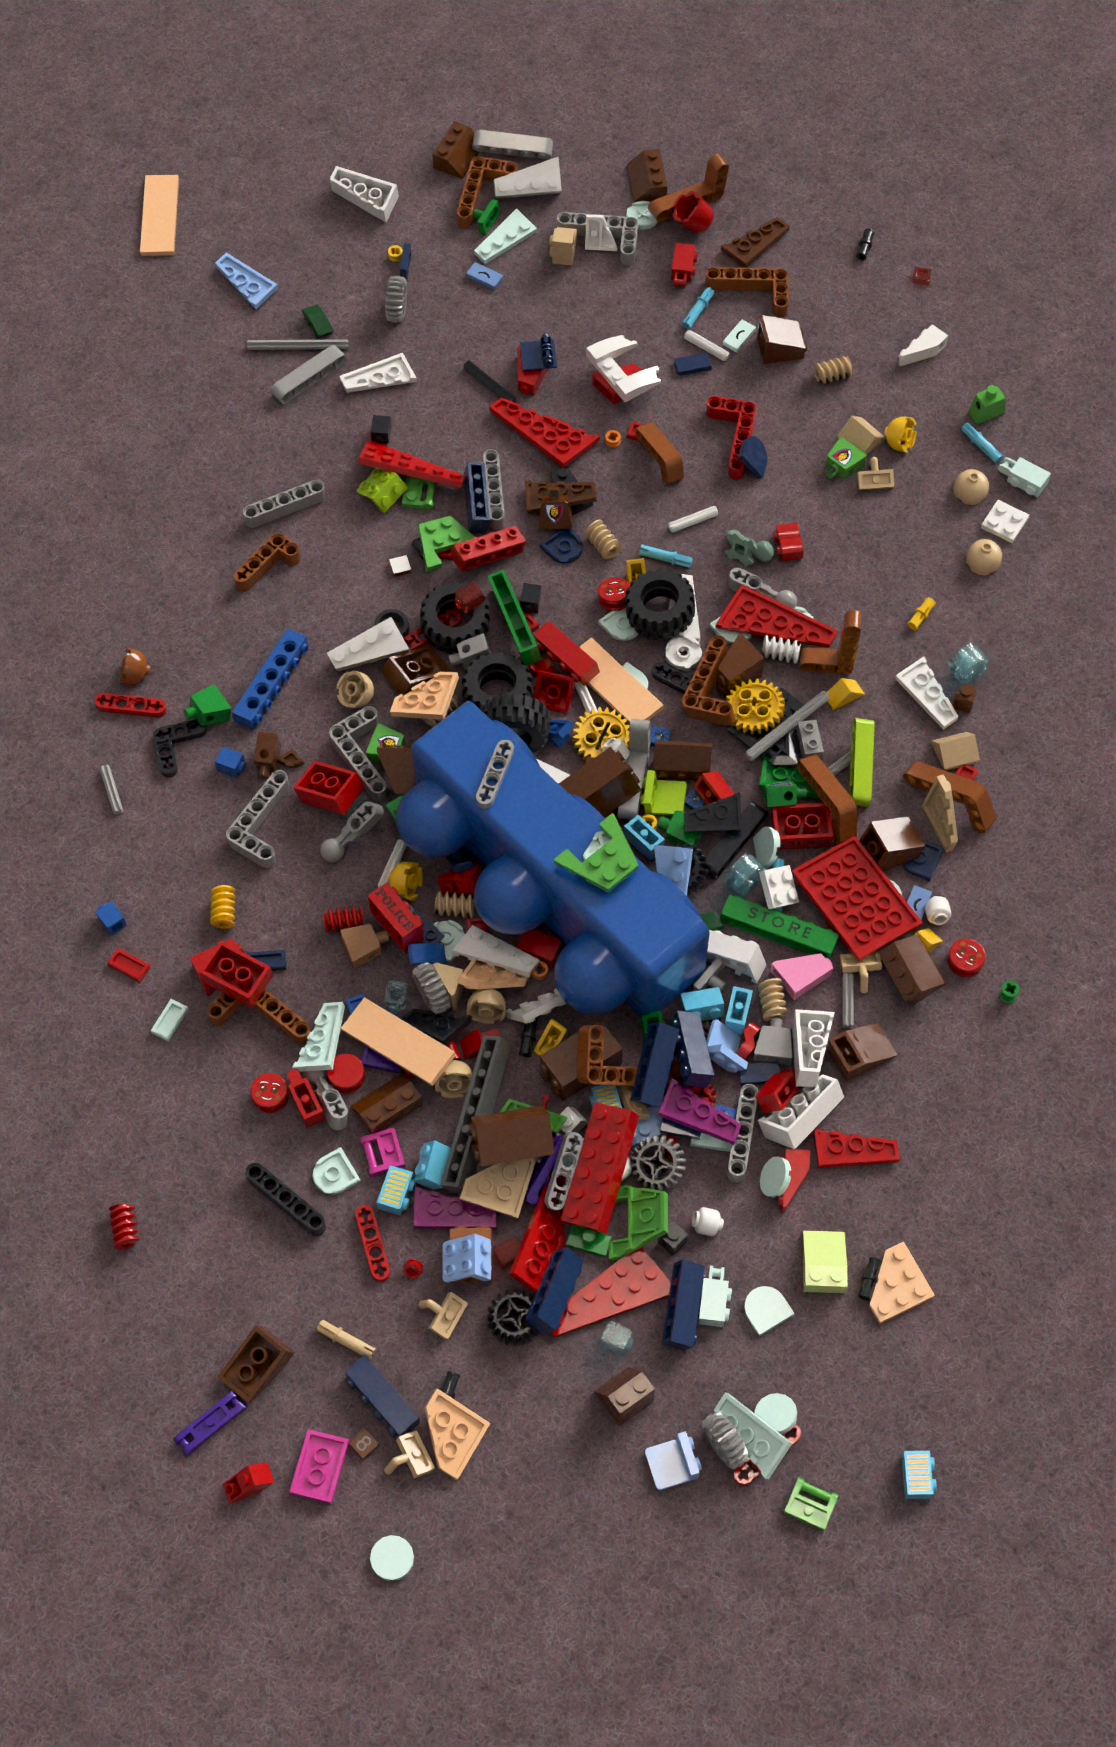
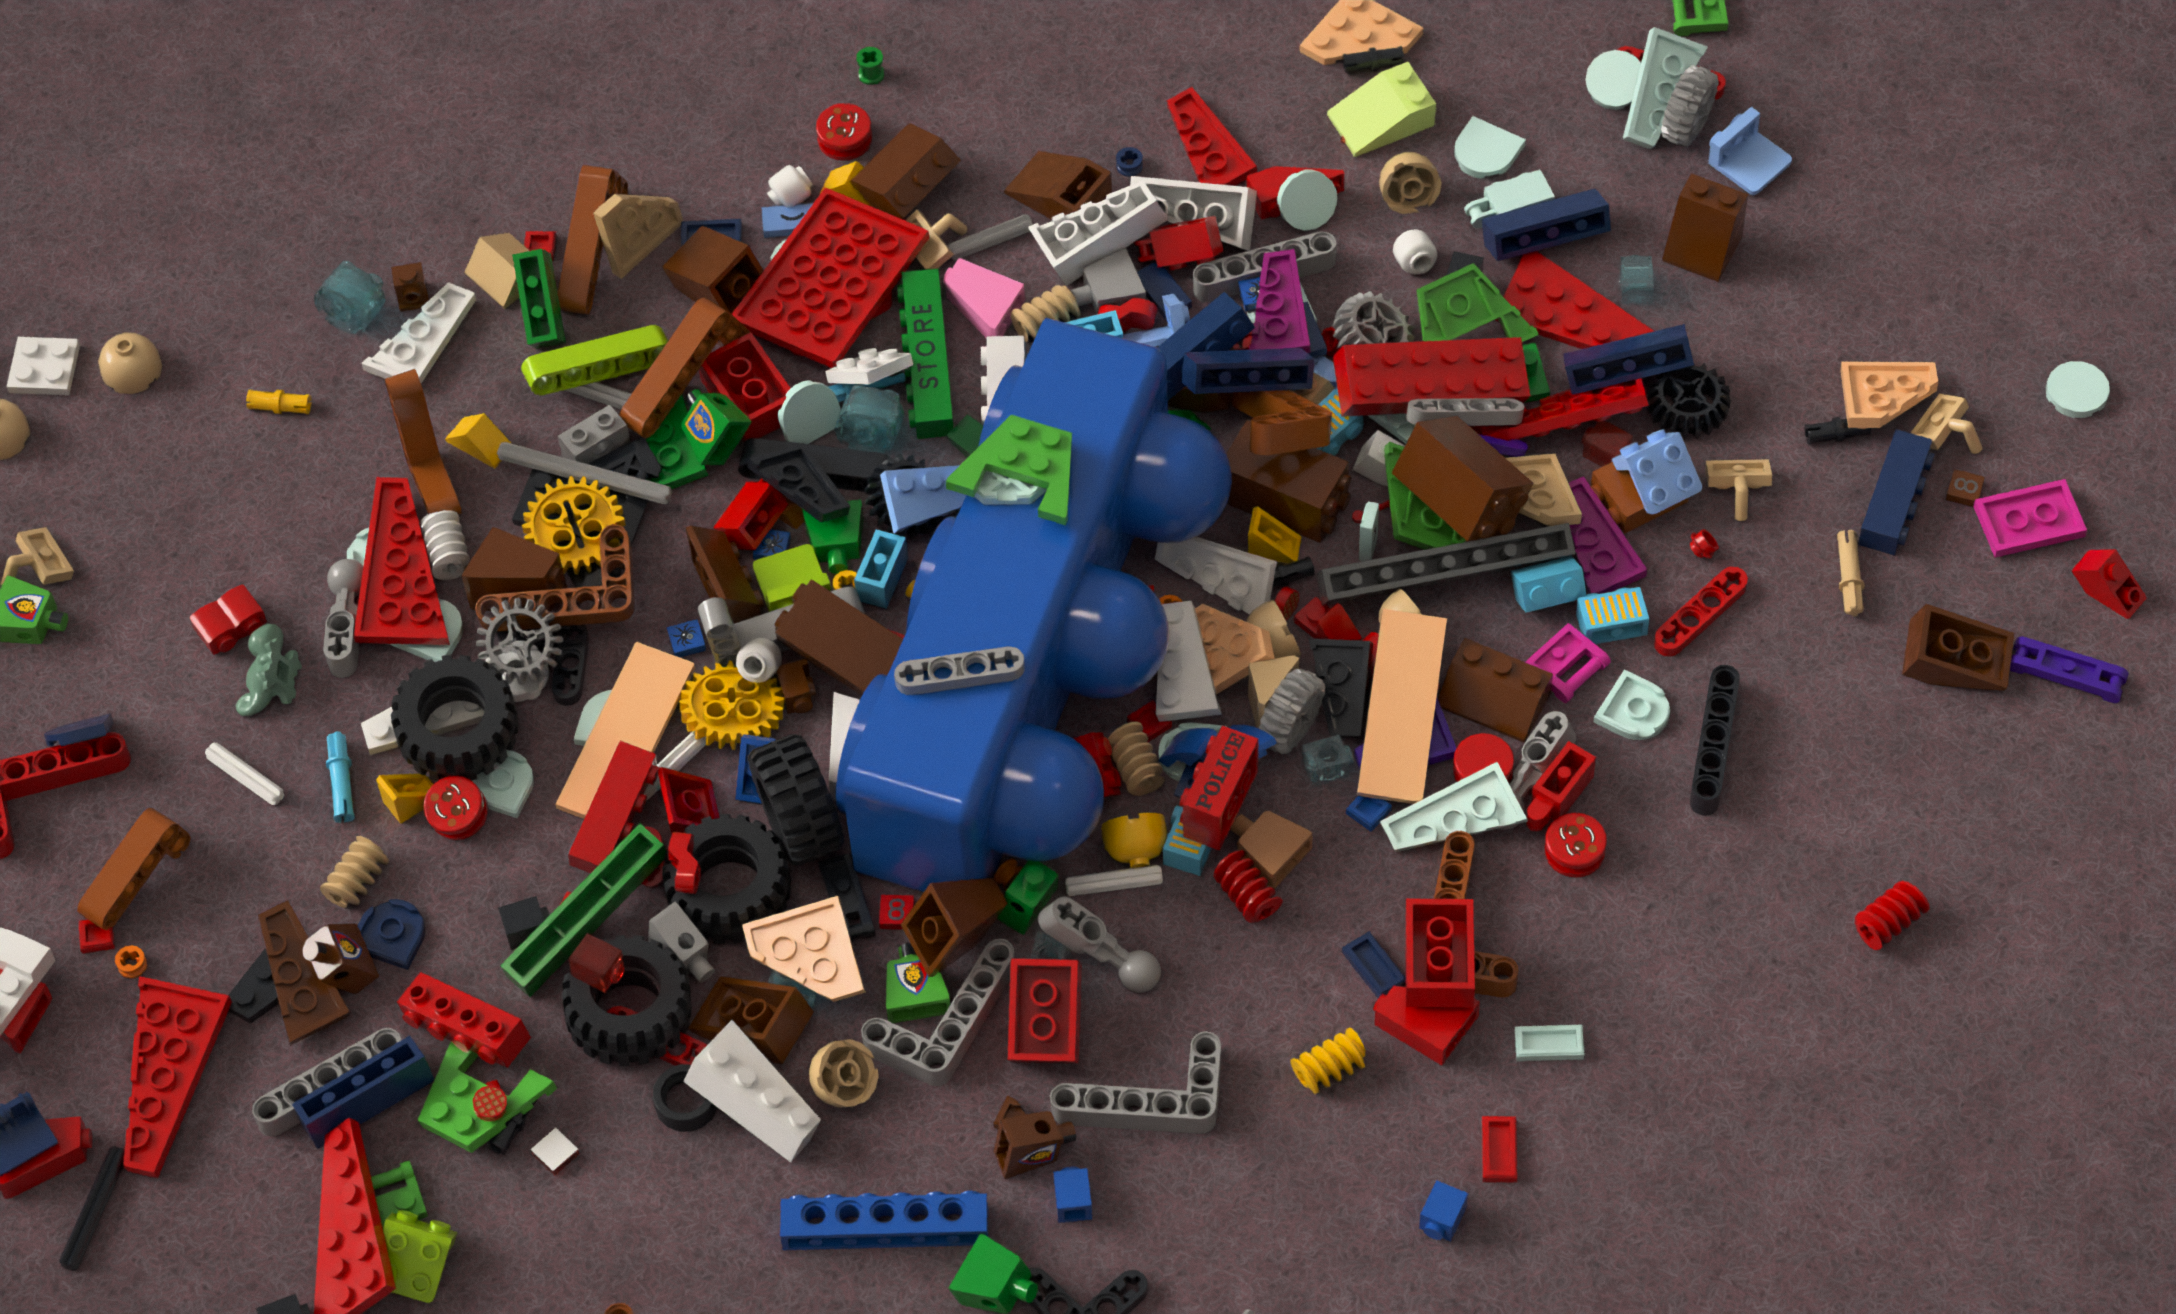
camera: 115 degrees left, 5 degrees down
none -> tile [473,1086,507,1122]
none -> light grey gear [476,598,564,685]
none -> green brick [512,249,566,349]
none -> red piece [668,832,701,894]
none -> dark blue bush [1116,147,1143,177]
none -> blue slope [1158,728,1217,768]
none -> red tile [1274,587,1299,620]
none -> light aqua tile [1359,501,1379,562]
none -> tan cylinder [1379,152,1441,214]

